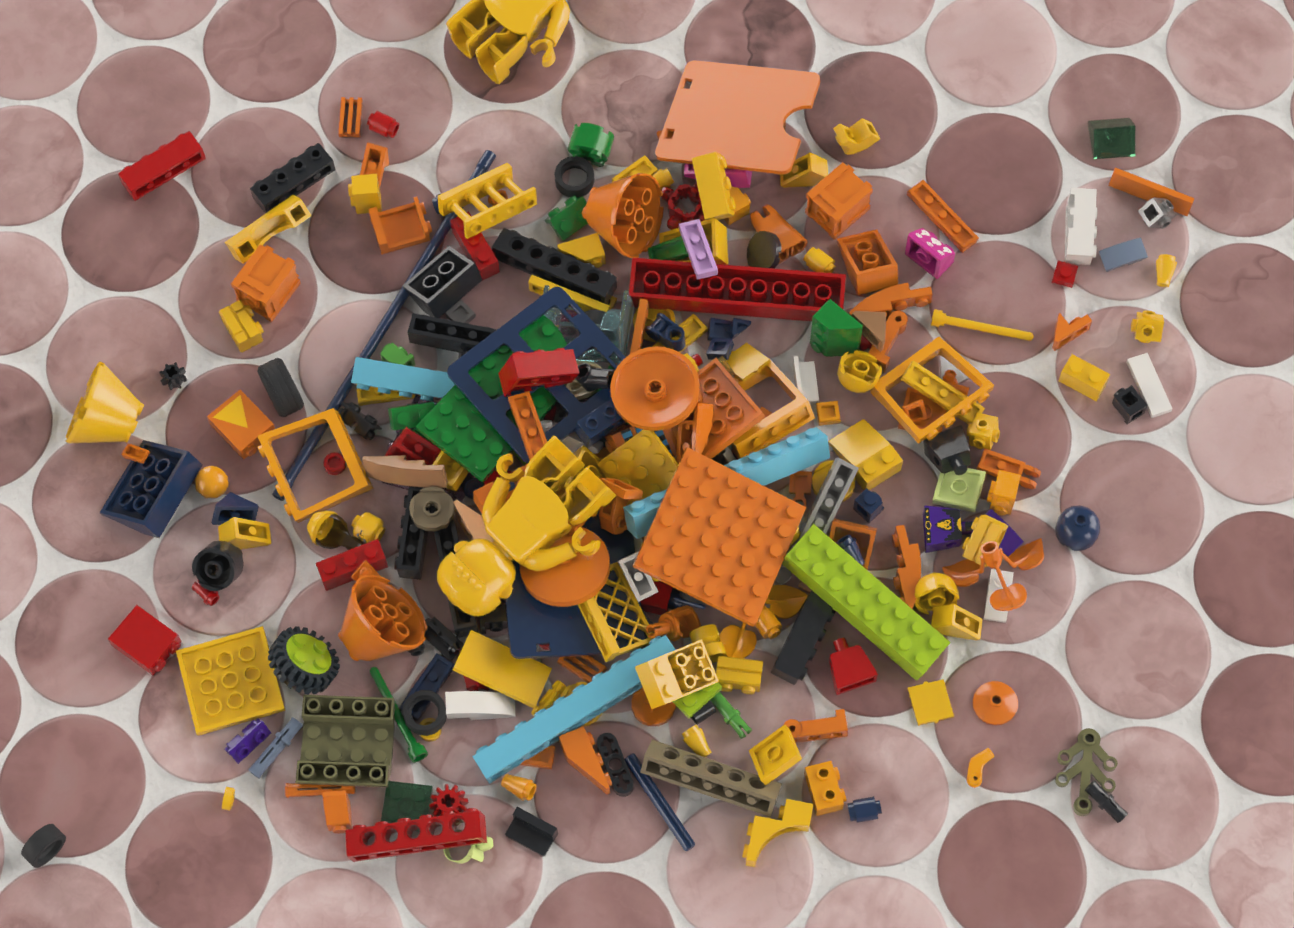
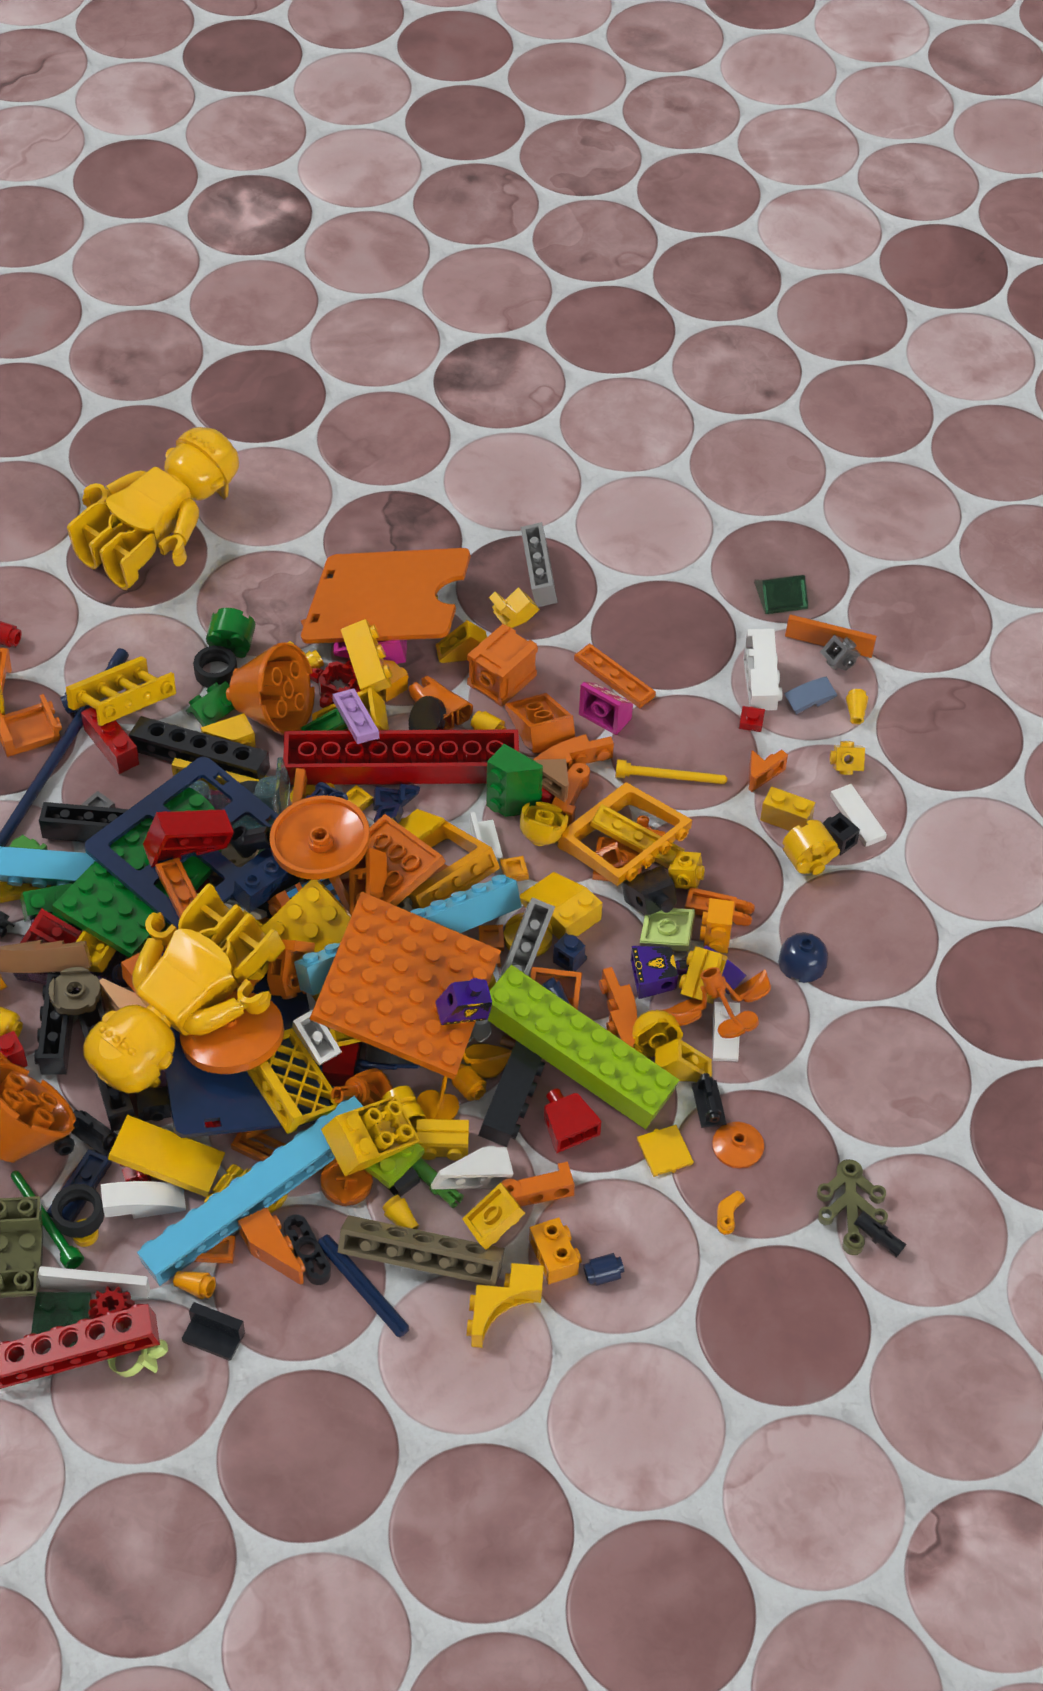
camera: 10 degrees left, 15 degrees down
black slope [402,246,483,318] -> none
none -> white tile [38,1266,150,1298]
none -> white slope [431,1146,514,1189]
none -> dark purple torso [435,978,492,1025]
none -> light grey brick [521,522,558,607]
none -> black hinge [691,1073,727,1128]
none -> yellow brick [782,820,840,875]

